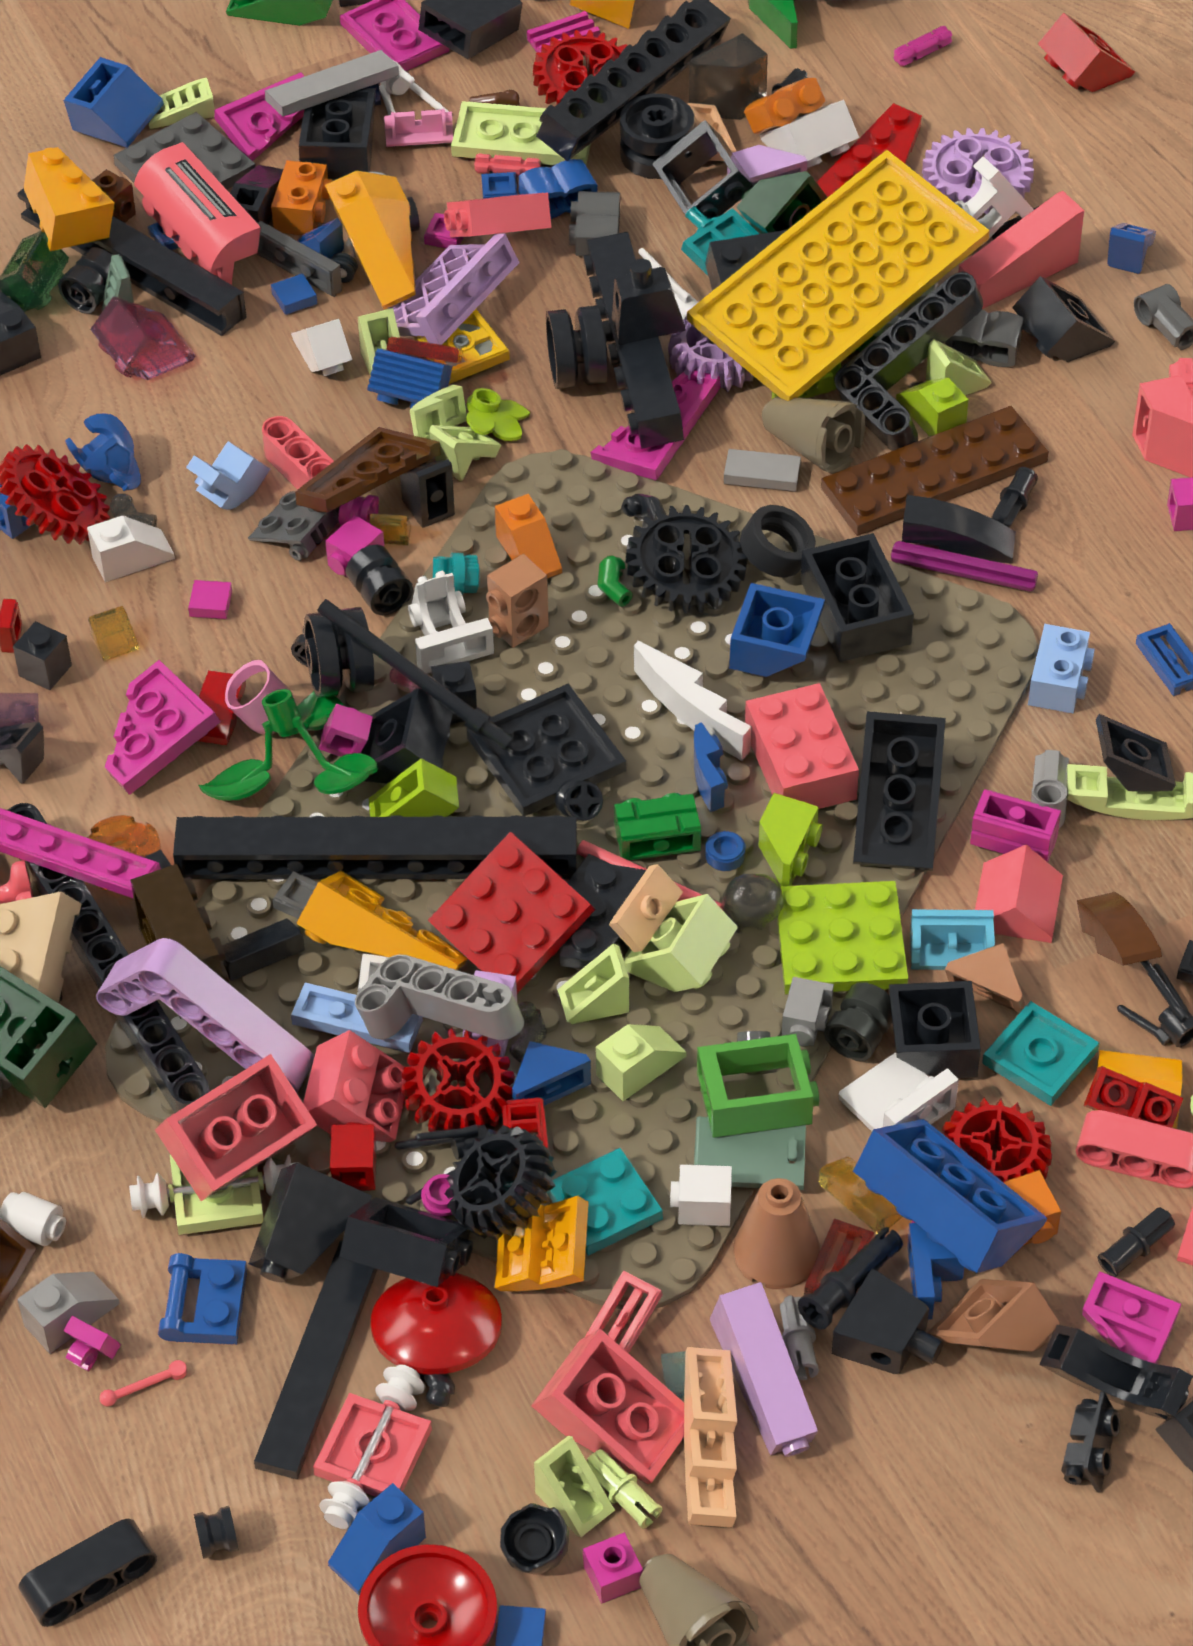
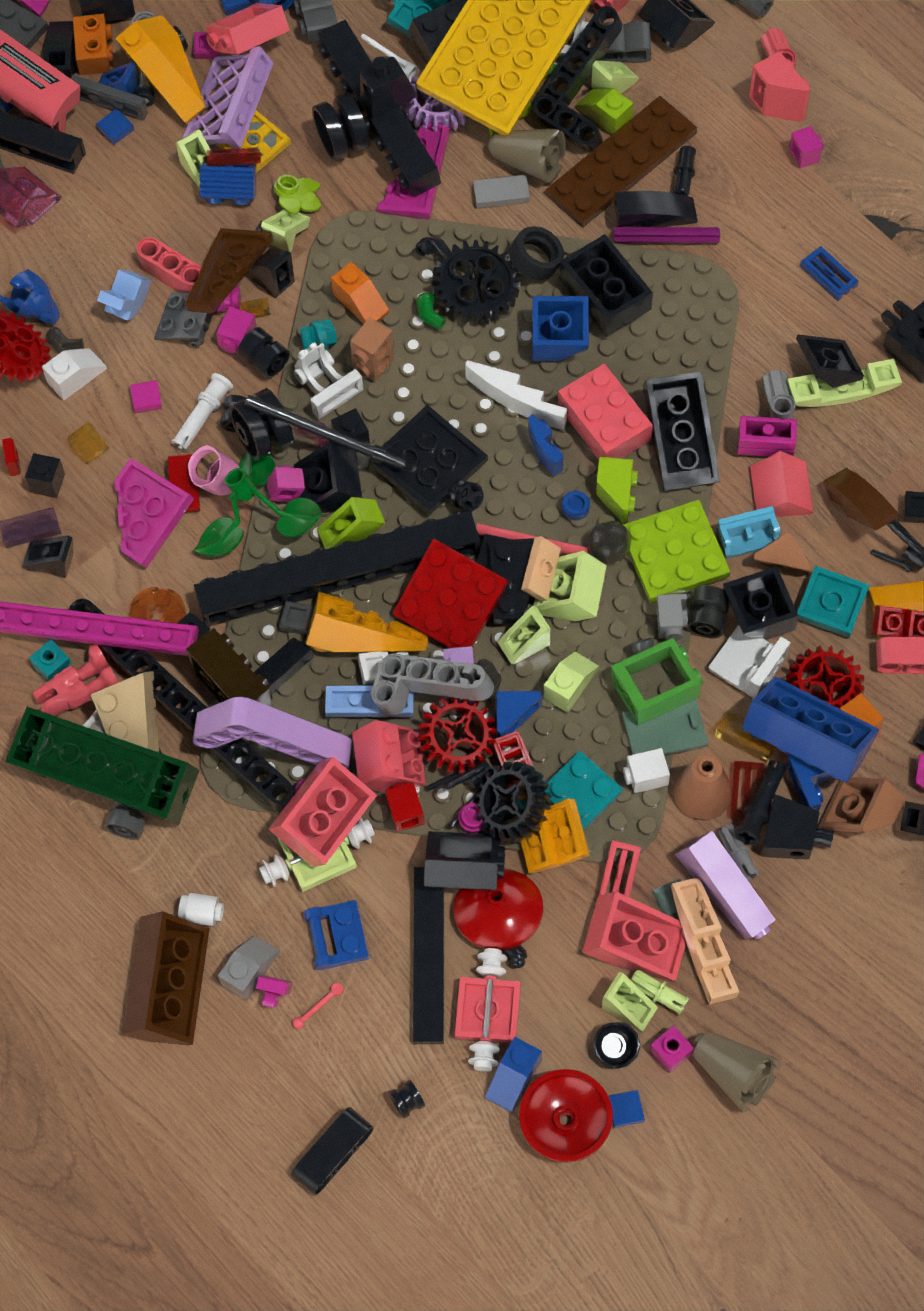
camera: 15 degrees left, 15 degrees up
black slope [248,1163,372,1283] -> none
white slope [291,319,352,376] -> none
yellowish green slope [410,384,467,439] -> none
green brick [614,793,701,860] -> none
light blue brick [1028,624,1095,714] -> none
none -> white pin [171,373,233,452]

